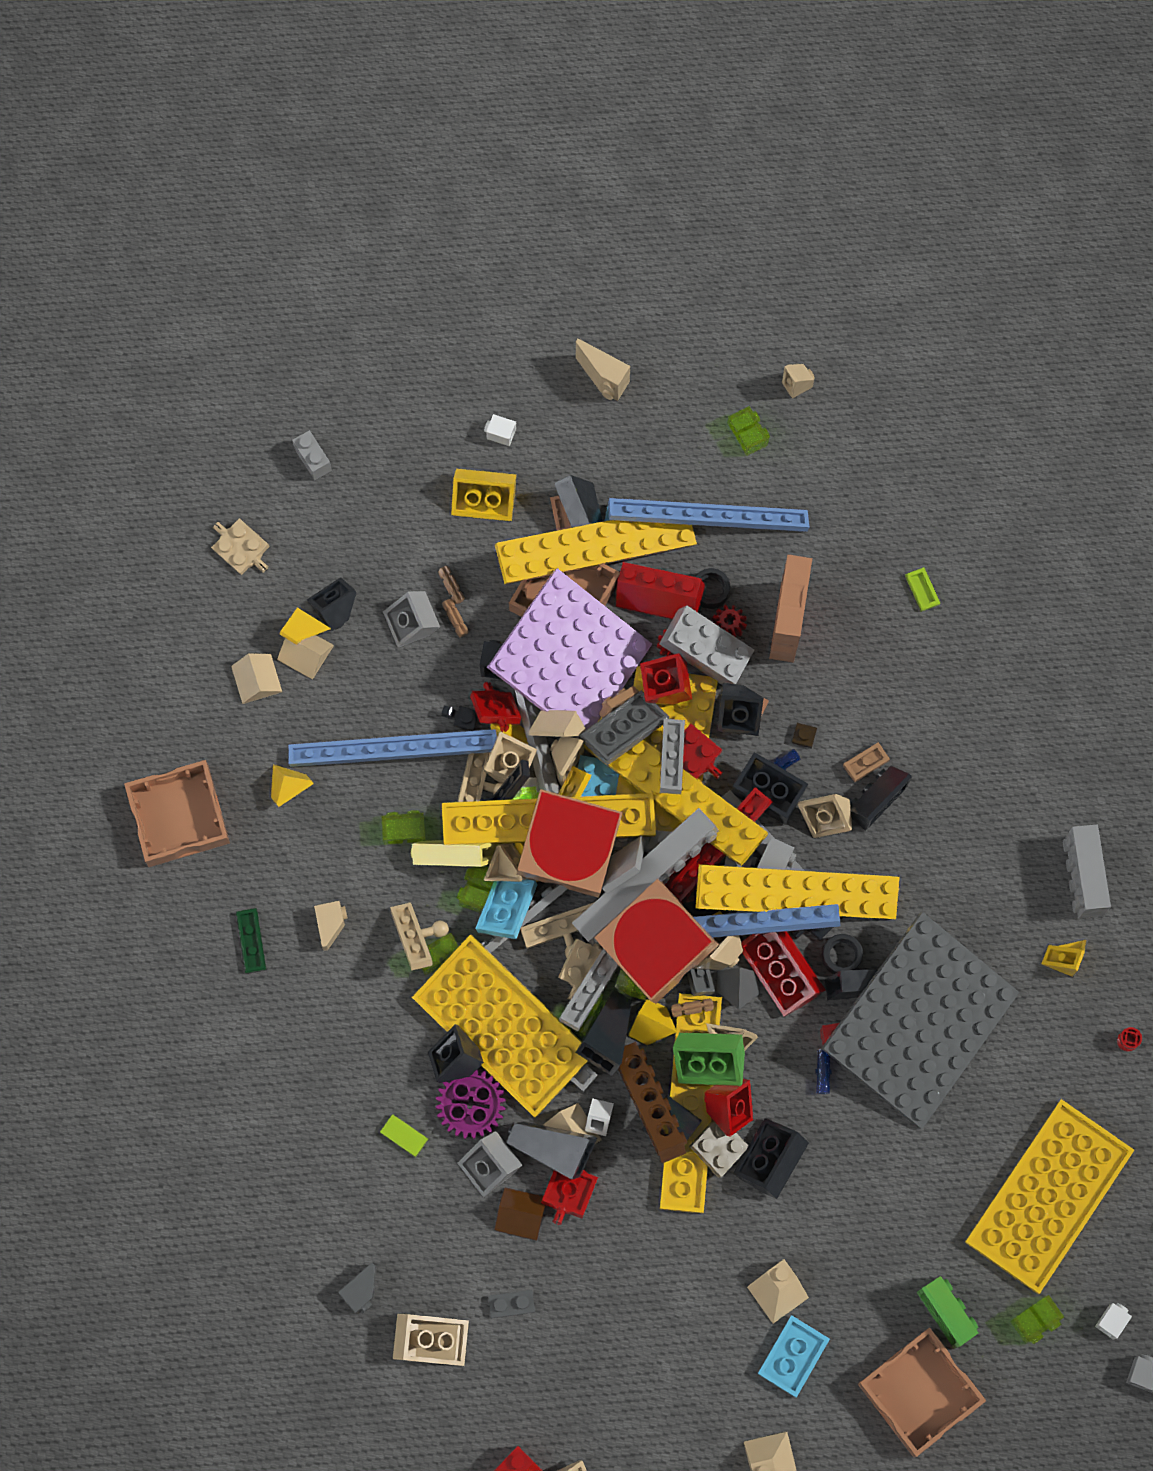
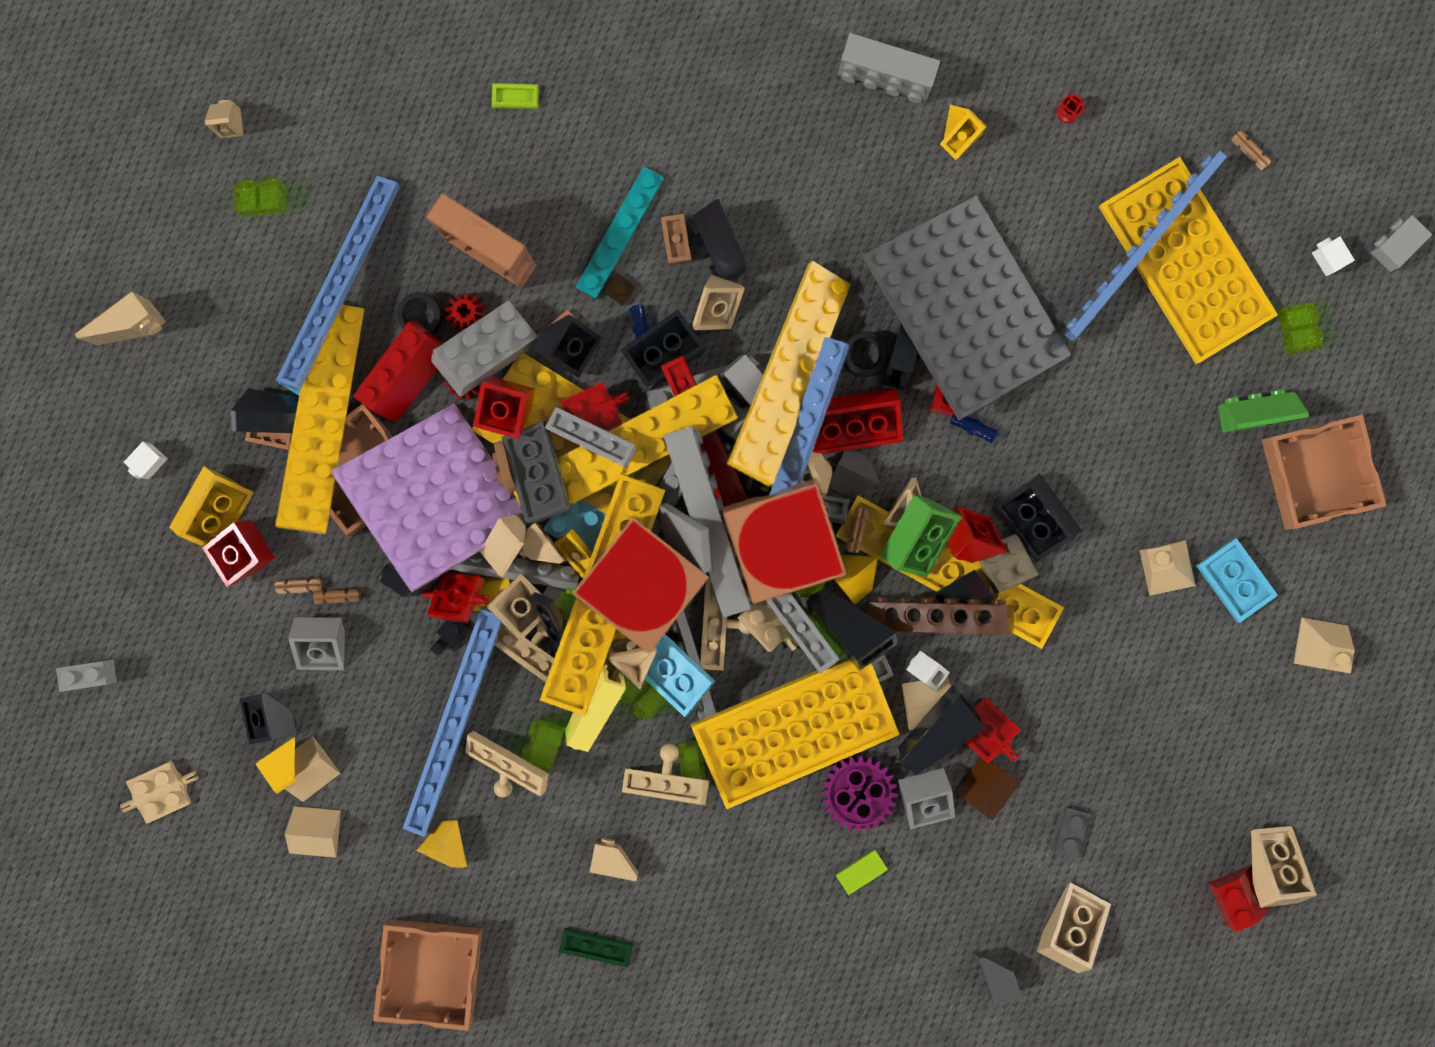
camera: 65 degrees left, 15 degrees up
black slope [428,1024,484,1083] -> none
none -> red slope [202,519,275,587]
none -> tan plate [465,731,548,798]
none -> teal plate [576,167,664,299]
none -> medium blue plate [1065,151,1227,341]

